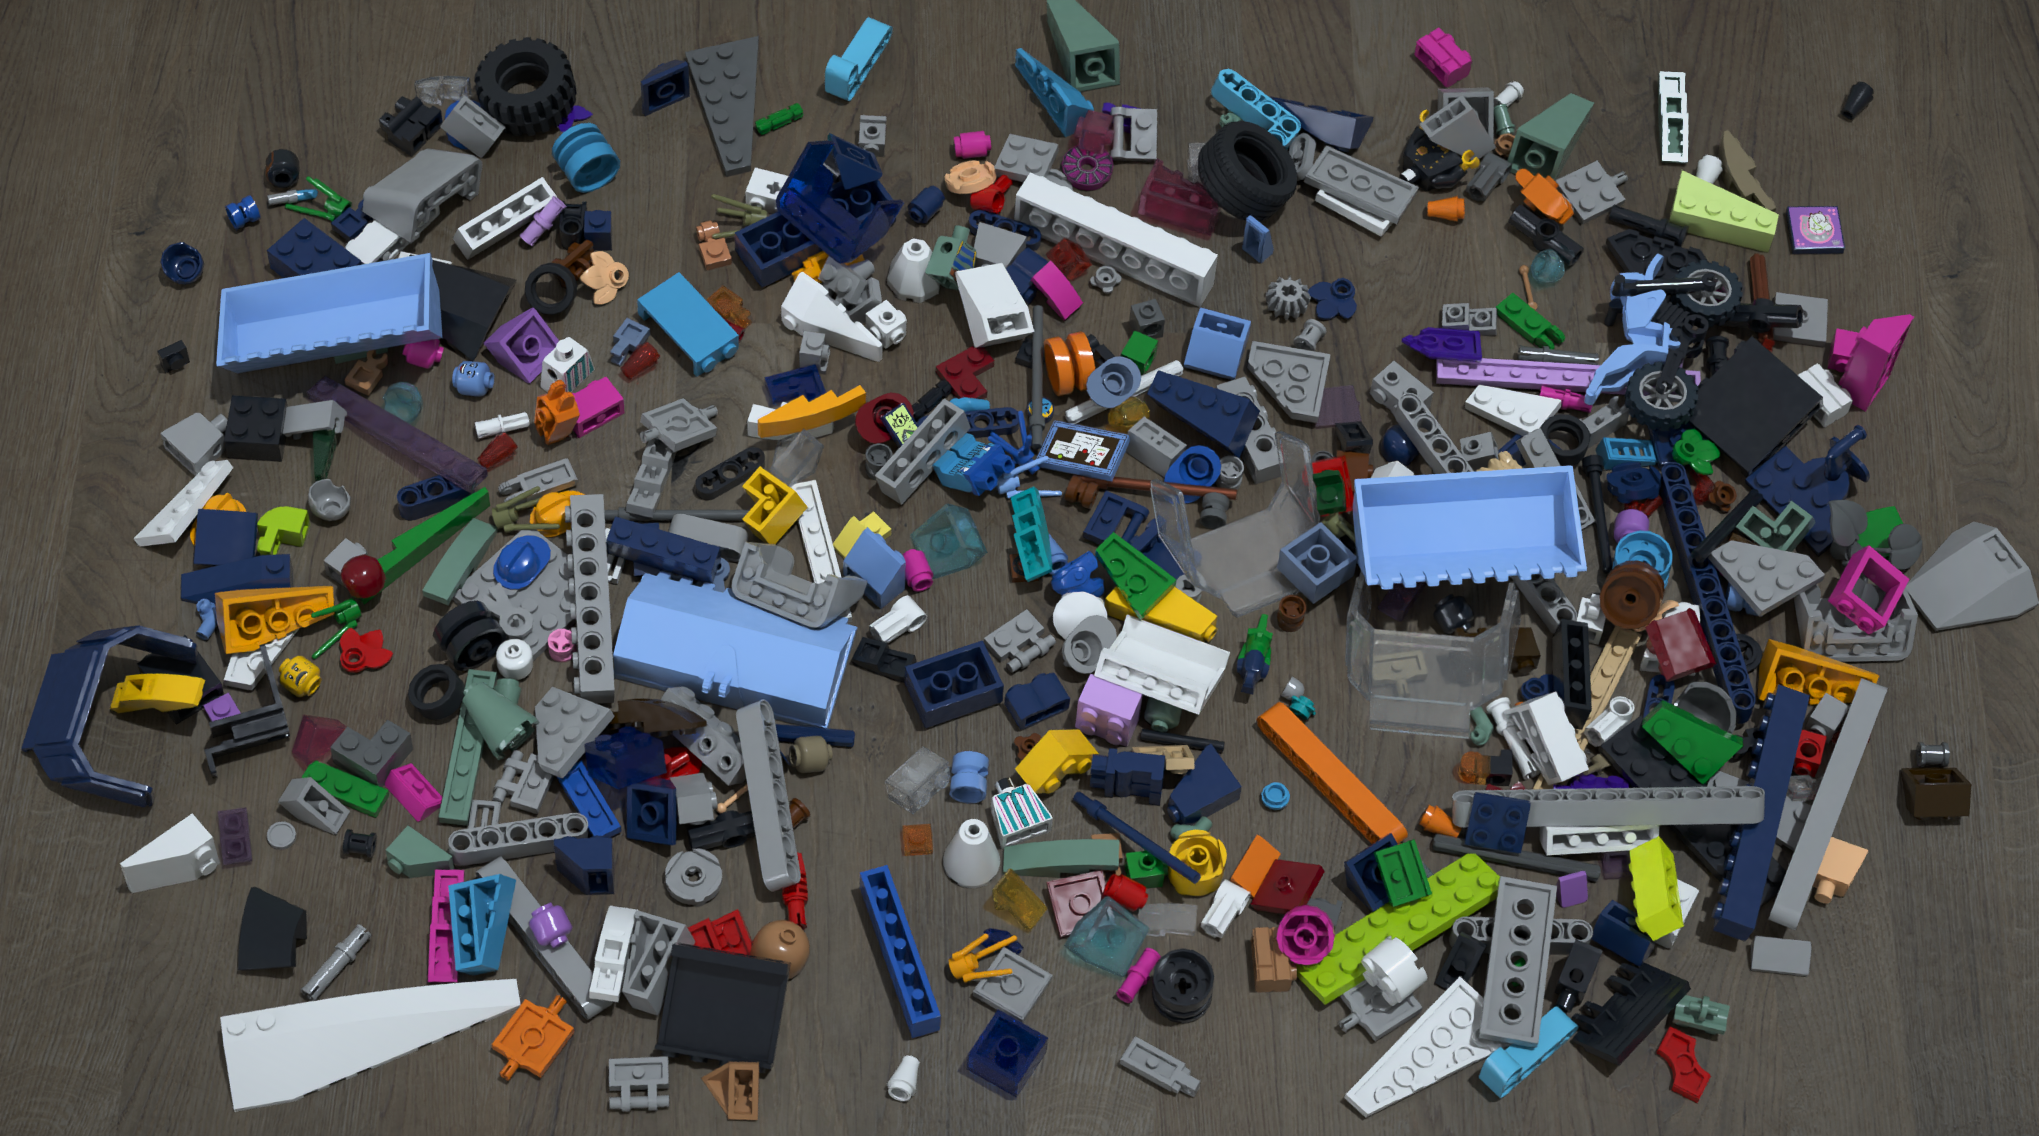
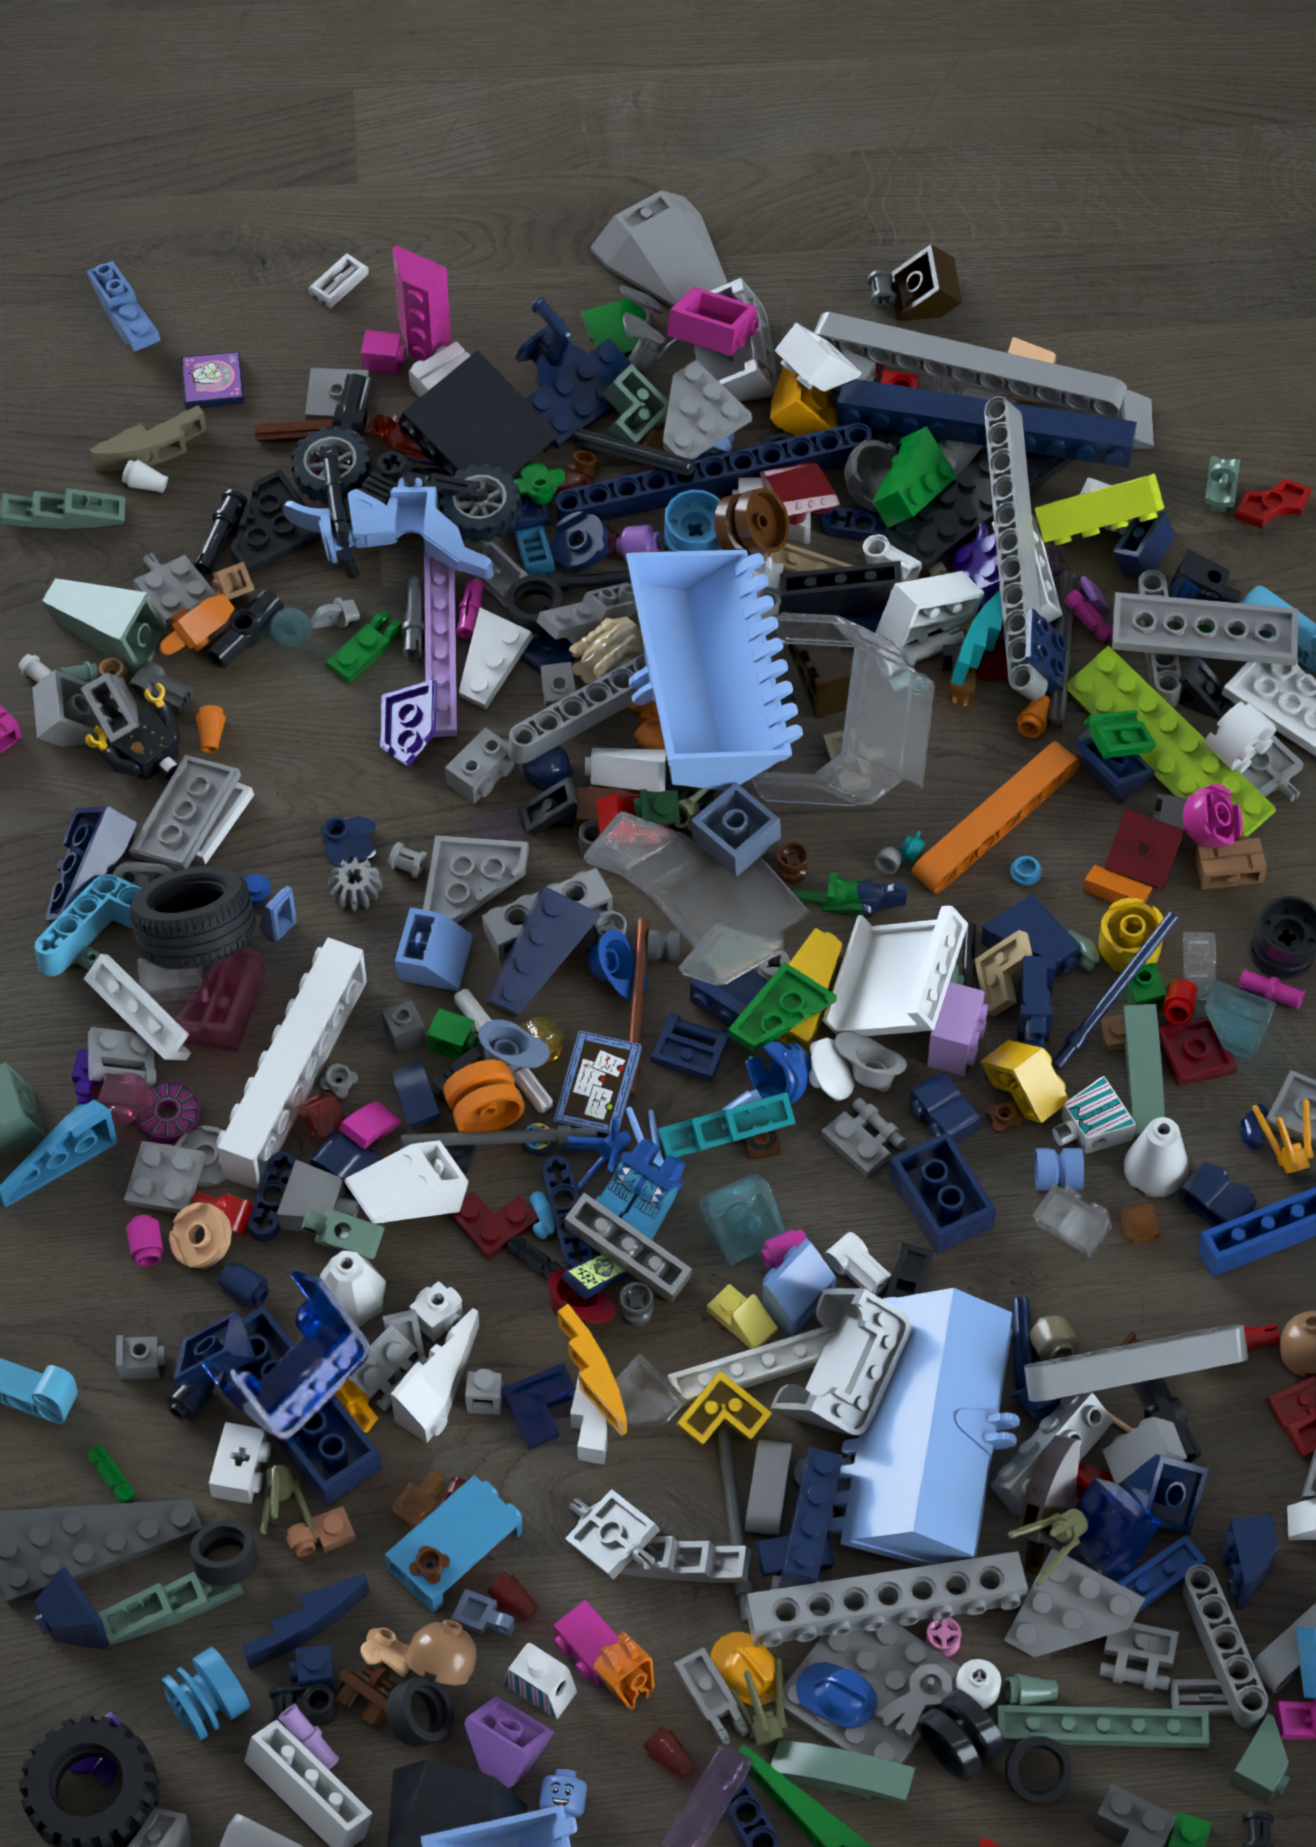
camera: 90 degrees left, 0 degrees up
dark pink slope [385,763,443,822] -> none
sand green cone [462,682,540,760] -> none
white axle [474,413,530,439] -> none
light grey plate [665,849,722,907] -> none
black beam [695,447,765,500] -> none
clear yellow slope [992,869,1048,929] -> none
reddish brown wheel [1065,475,1100,509] -> none
light grey hinge [1126,417,1187,478] -> none
white piece [1201,879,1251,938] -> none
light grey slope [1442,303,1497,335] -> none
medium nougat hinge [1519,265,1537,311] -> none
black hinge [1571,963,1691,1066] -> none
yellowish green wedge [1669,170,1779,252] -> none
black cone [1841,82,1874,120] -> none
none -> white fence [84,954,191,1061]
none -> medium blue slope [86,261,161,352]
none -> sand green slope [98,1571,245,1645]
none -> black tyre [190,1520,258,1586]
none -> medium nougat brick [212,561,255,600]
none -> dark blue slope [242,1573,369,1669]
none -> blue plate [244,874,271,905]
none -> white tile [308,253,369,309]
none -> light grey piece [310,597,360,629]
none -> dark blue slope [391,1060,442,1129]
none -> medium nougat cylinder [405,1620,477,1685]
none -> reddish brown plate [409,1546,450,1585]
none -> white slope [774,323,862,392]
none -> teal slope [950,590,1003,686]
none -> olive plant [1008,1508,1088,1586]
none -> dark pink axle [1064,590,1113,642]
none -> dark blue brick [1178,1162,1257,1227]

